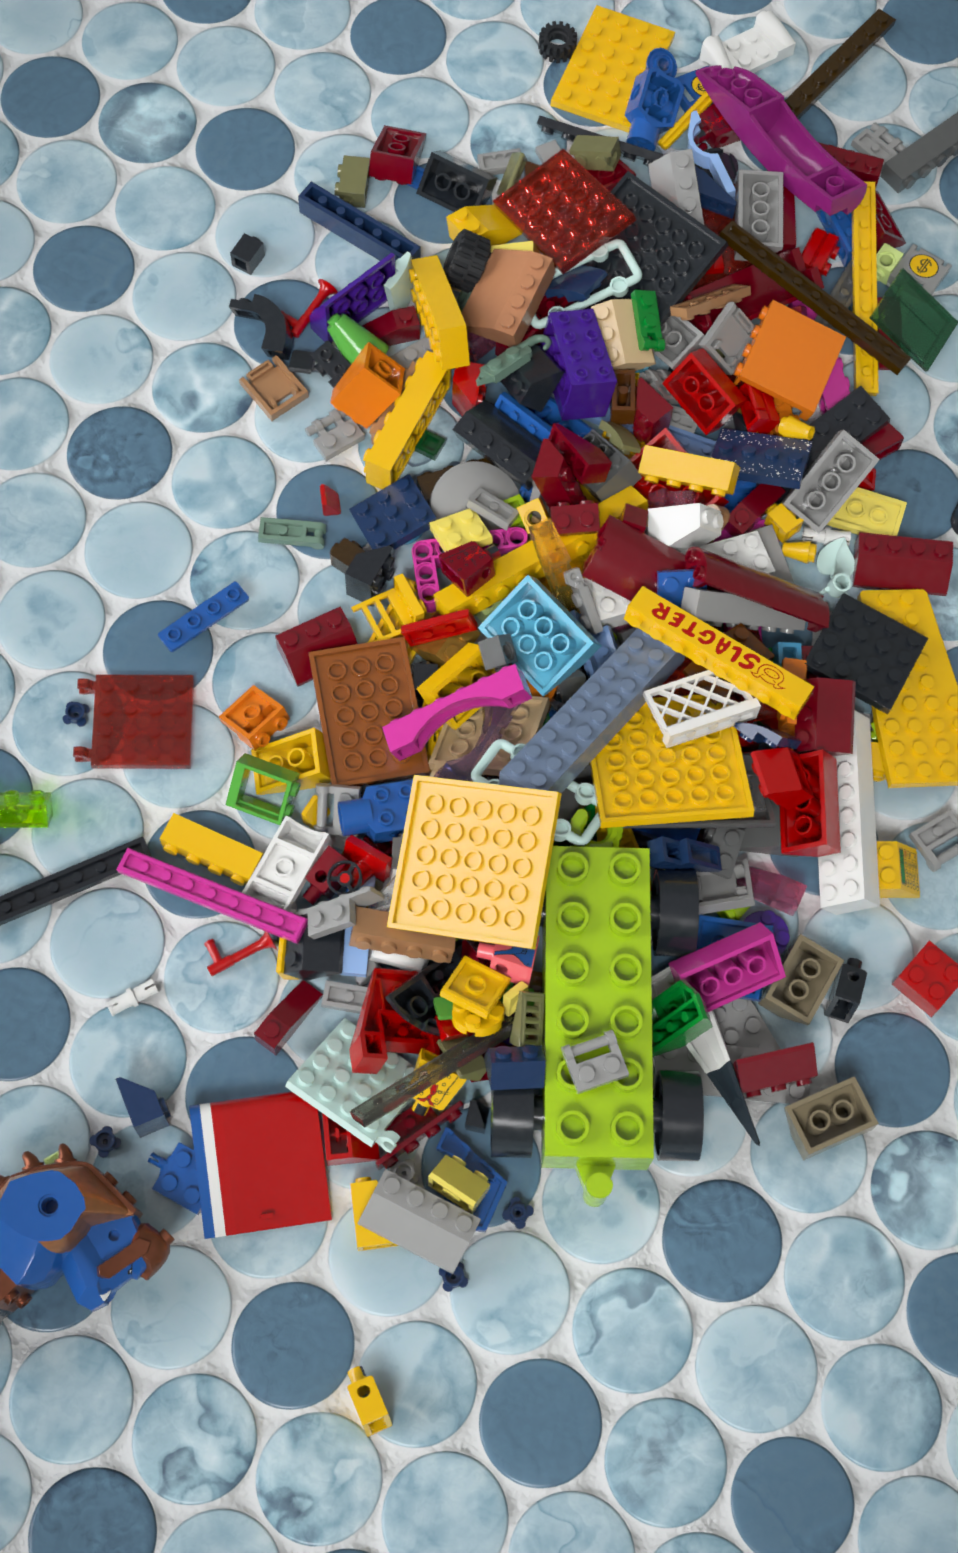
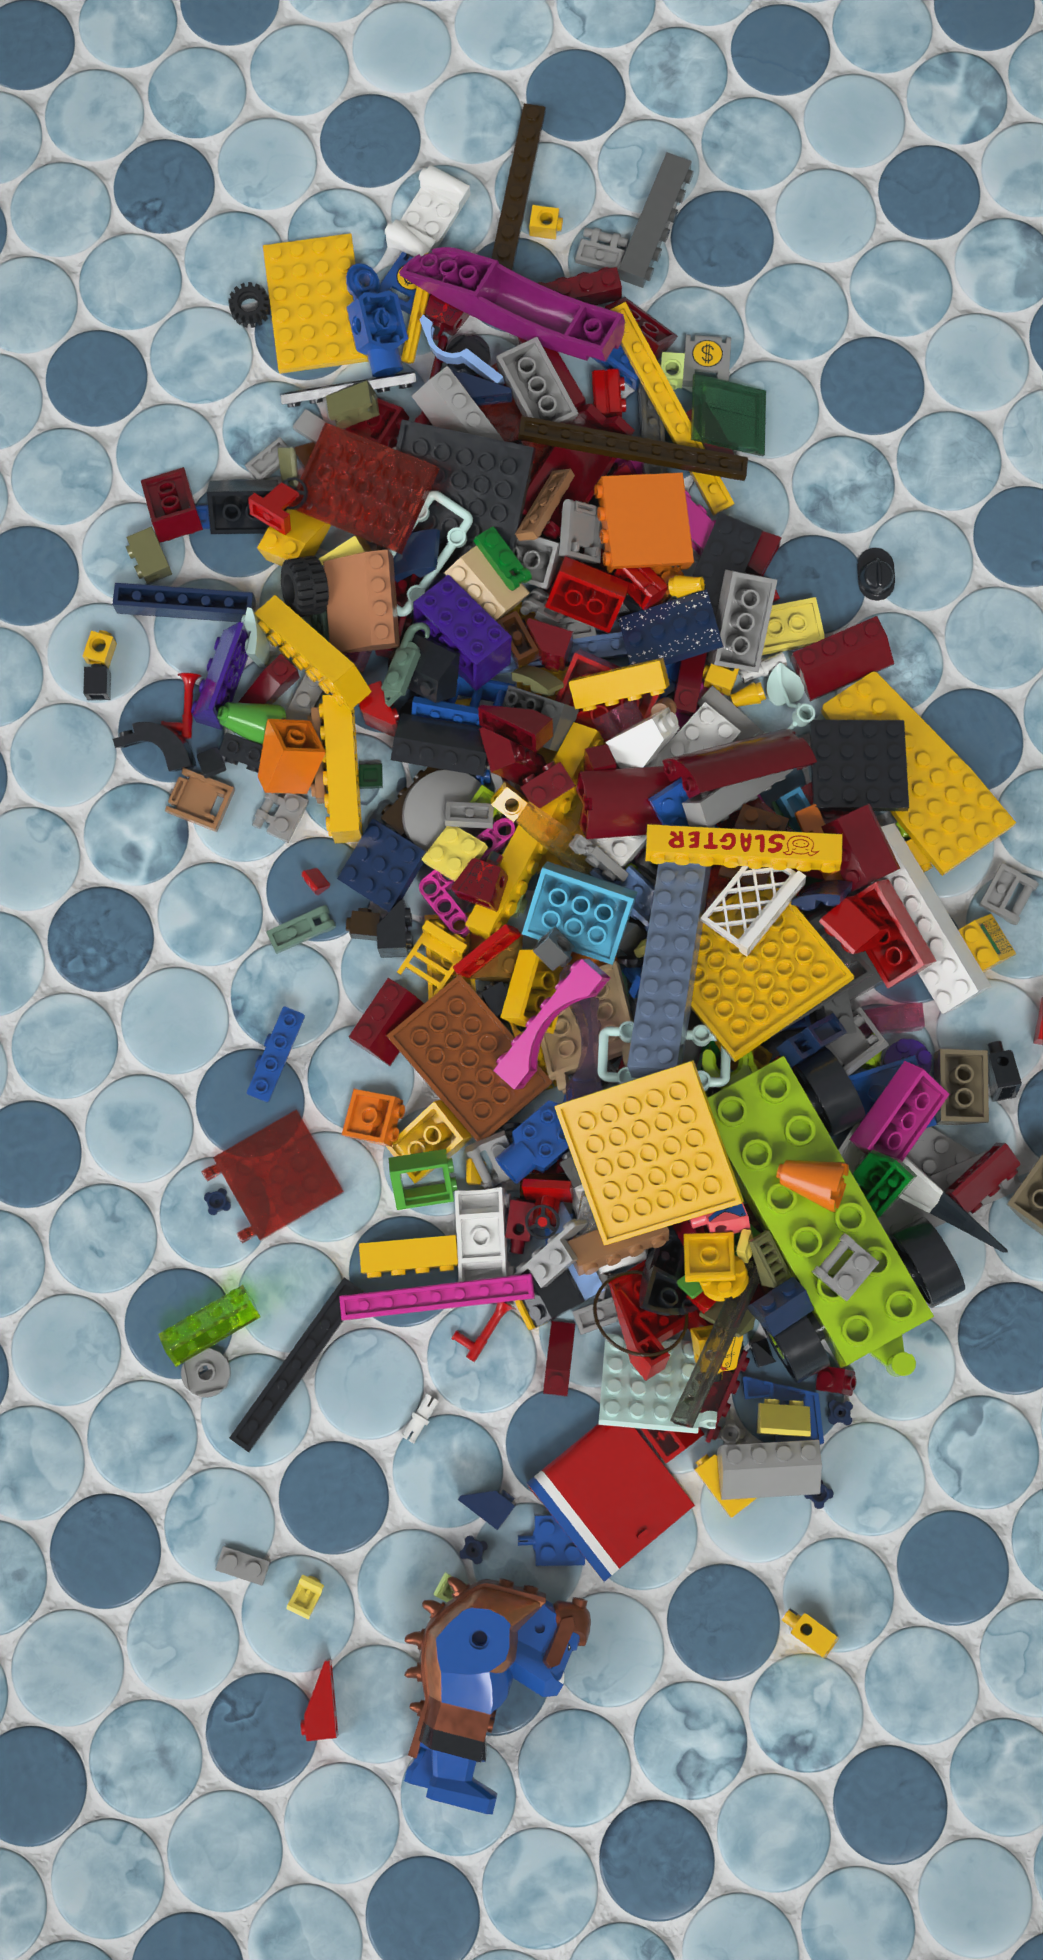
camera: 20 degrees left, 10 degrees up
none -> yellow brick [82,630,117,669]
none -> red piece [248,477,308,535]
none -> yellow brick [529,205,563,240]
none -> dark brown piece [593,1270,689,1357]
none -> orange cone [776,1160,849,1212]
none -> dark red bracket [815,1367,856,1396]

